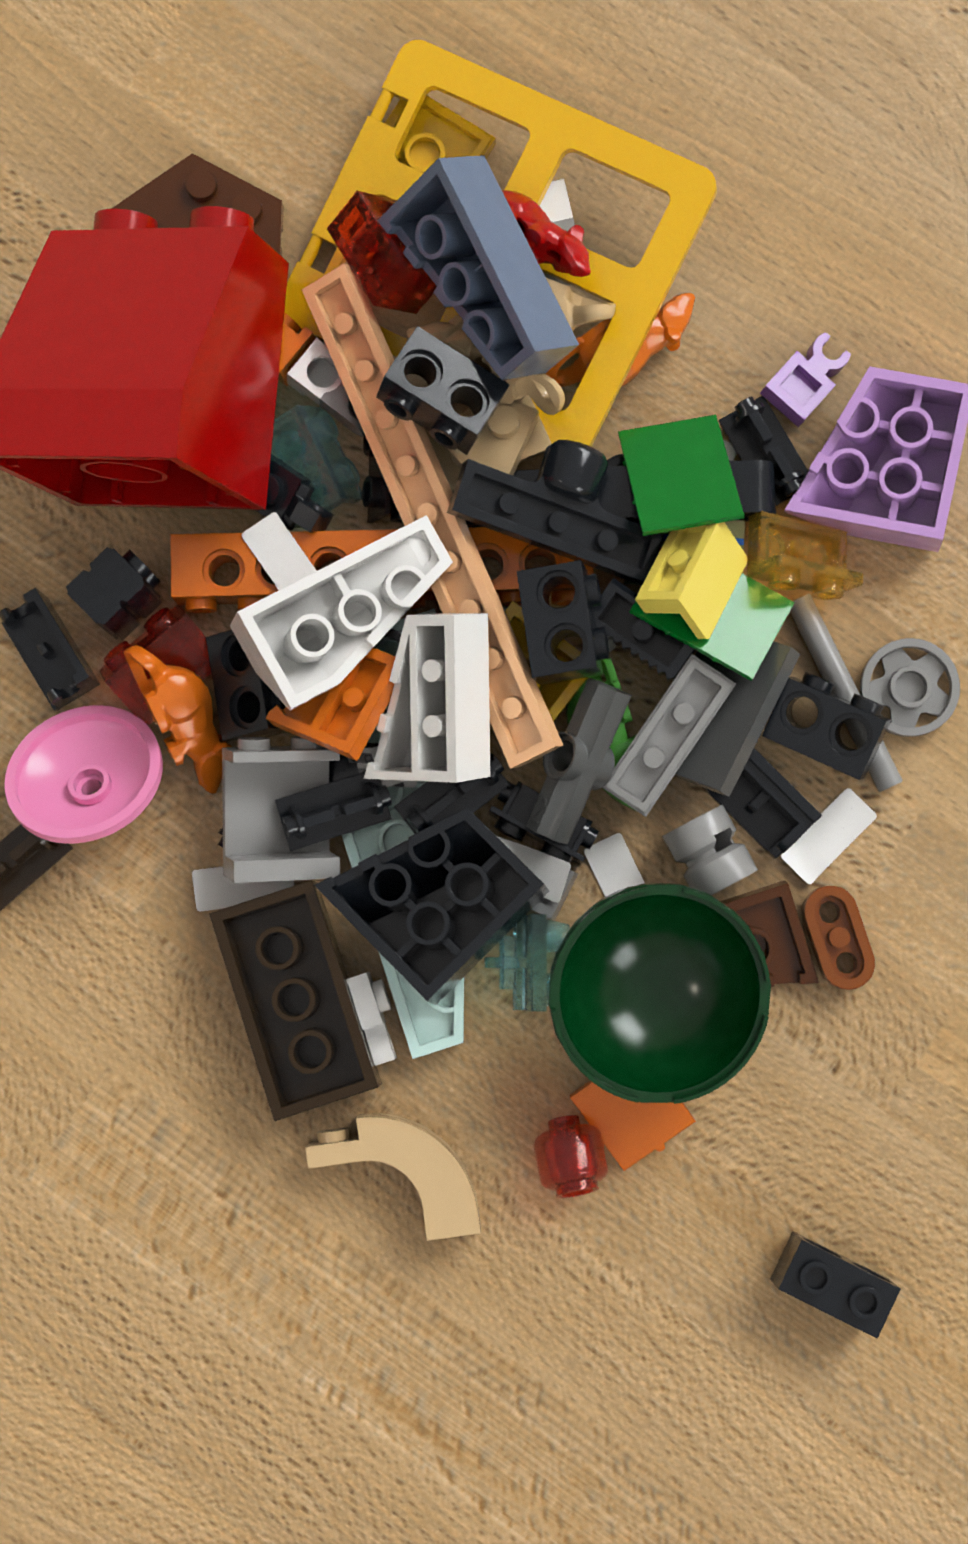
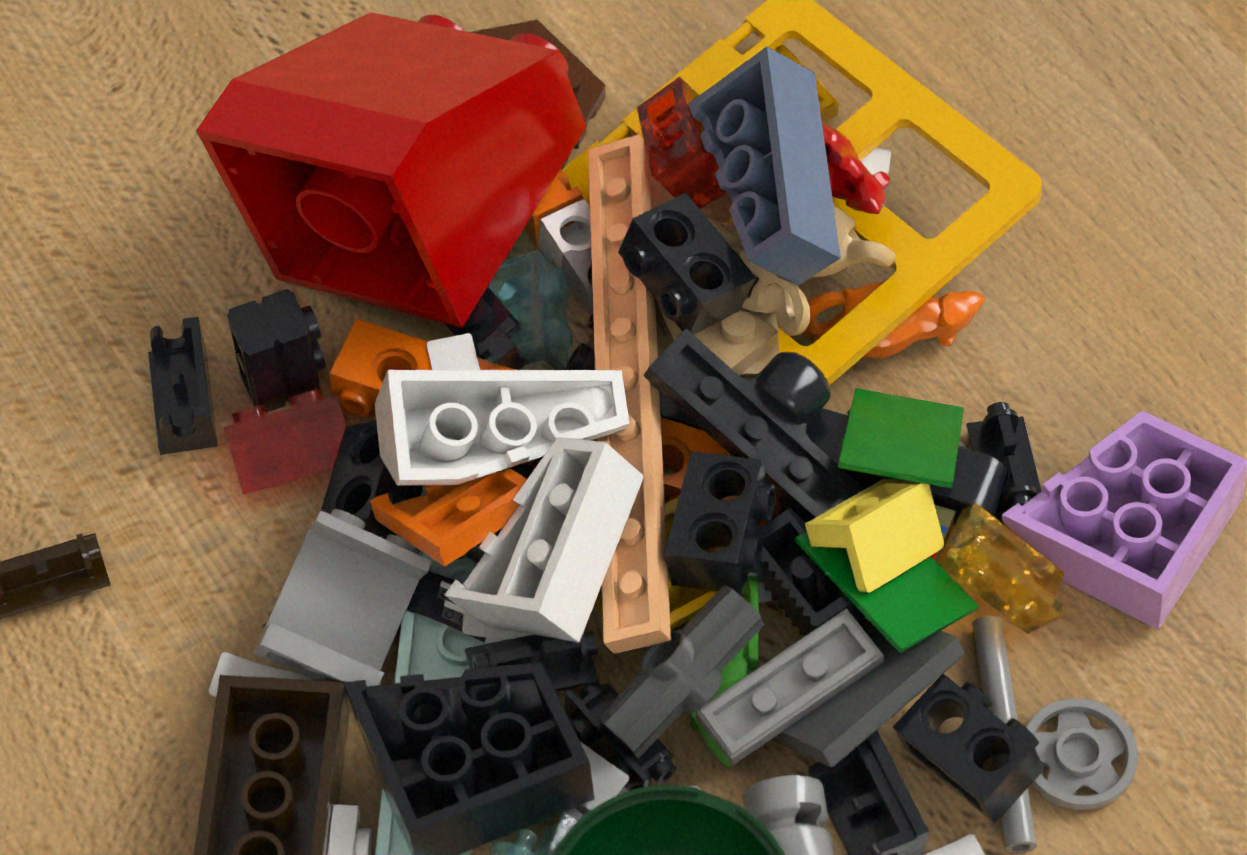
camera: 15 degrees right, 25 degrees down
bright pink dish [4,705,163,844] -> none
orange animal [123,645,232,794] -> none
black hinge [275,771,392,851] -> none
plate [760,333,851,427] -> none

